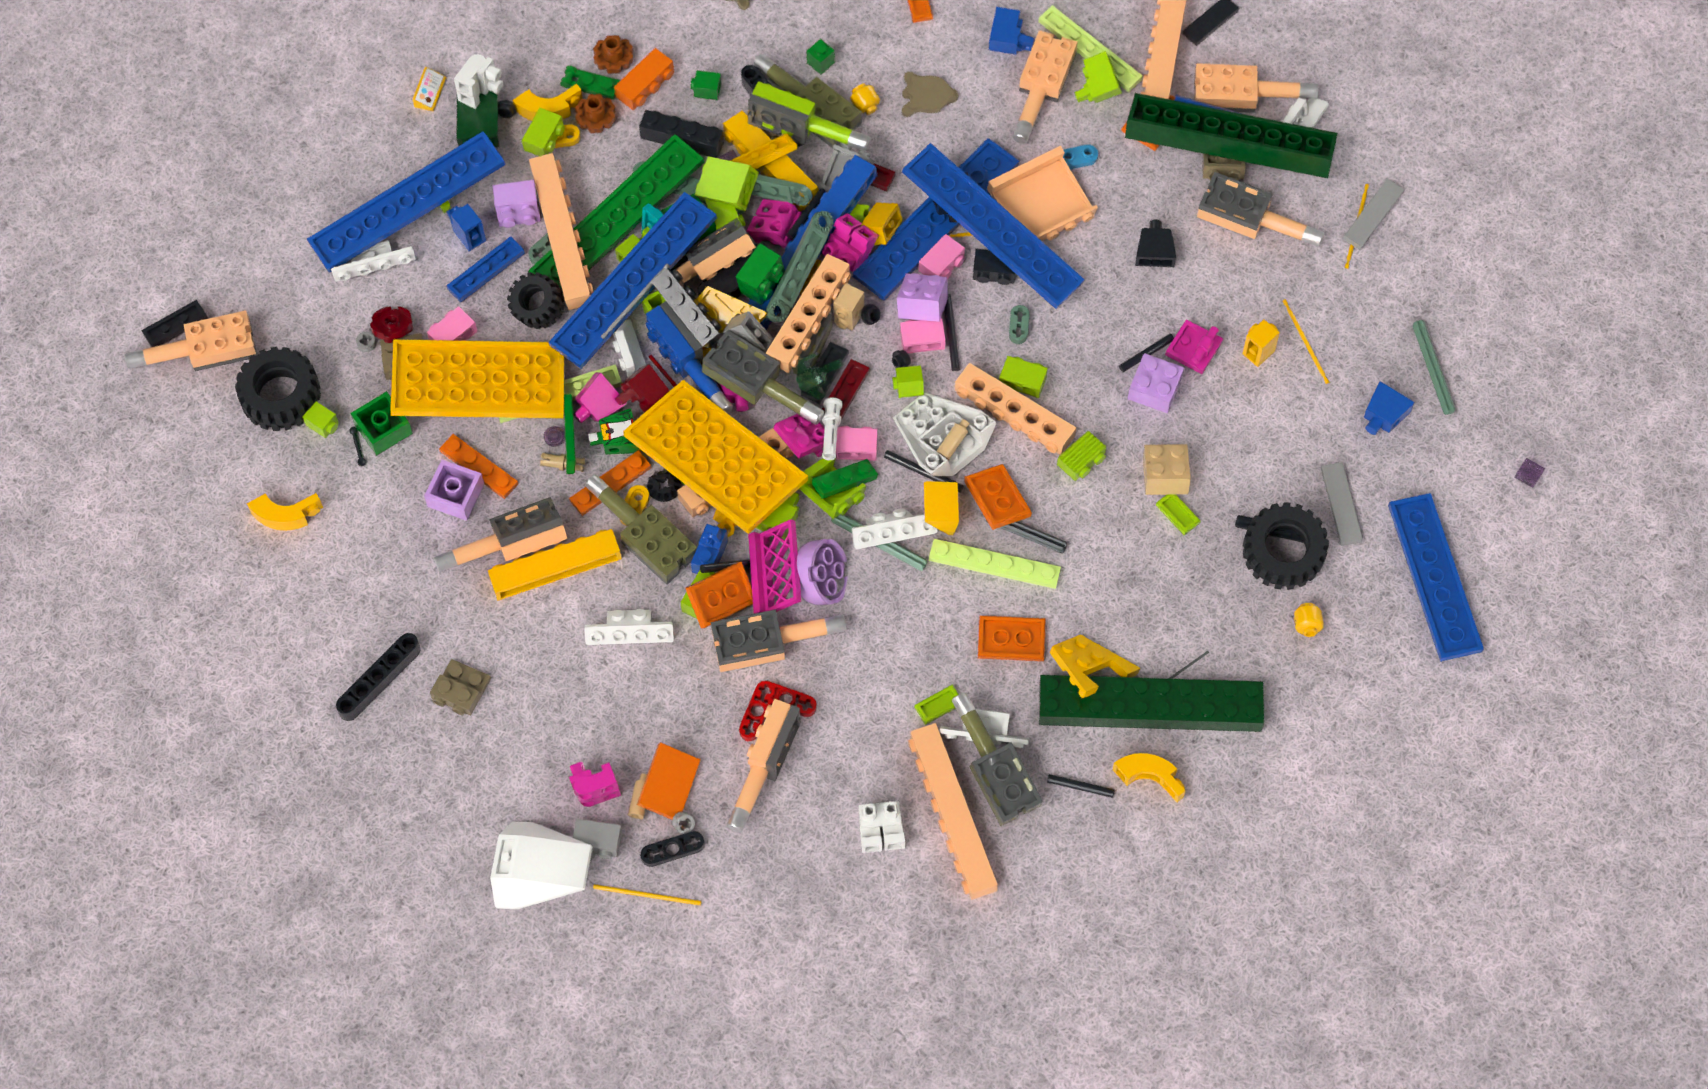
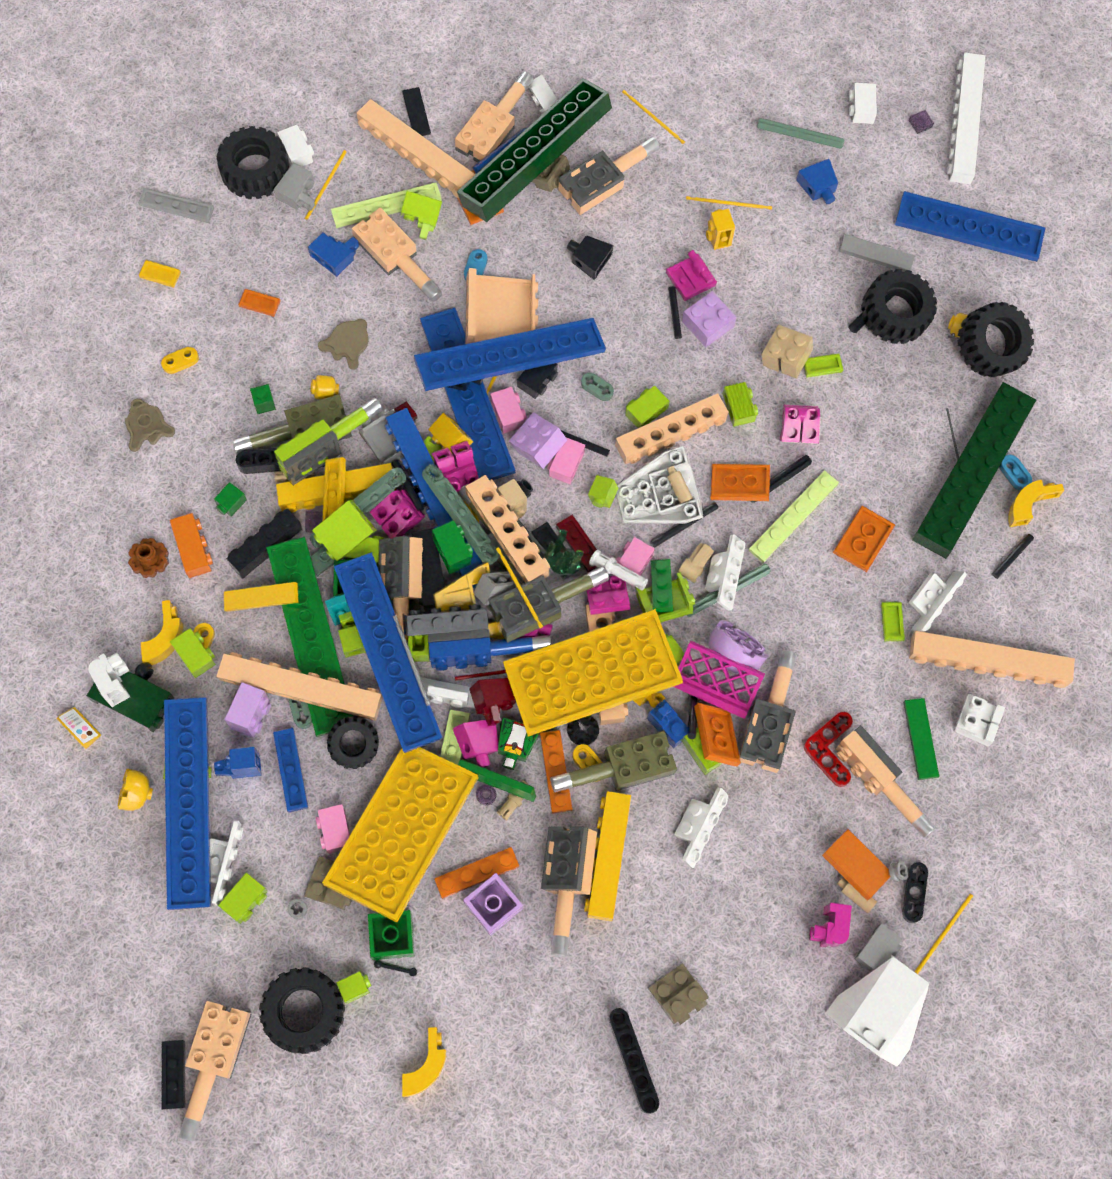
camera: 65 degrees left, 5 degrees up
dark red plate [370,306,413,343] -> none
green plate [560,65,620,100] -> none
dark orange plant [575,94,616,133] -> none
black plate [892,350,911,368] -> none
yellow slope [924,481,959,535] -> none
dark grey piece [952,692,1043,826] -> none
yellow wing [1050,634,1140,698] -> none
light grey tile [1343,178,1404,250] -> none
none -> yellow cylinder [118,768,153,811]
none -> lime brick [218,873,268,924]
none -> yellow tile [224,582,298,612]
none -> yellow piece [496,547,543,628]
none -> tan piece [678,543,714,583]
none -> hips [780,404,820,444]
none -> white brick [849,83,877,124]
none -> green tile [903,698,940,780]
none -> white brick [947,53,986,184]
none -> black tyre [957,302,1034,377]
none -> dark azure plate [1000,455,1032,491]

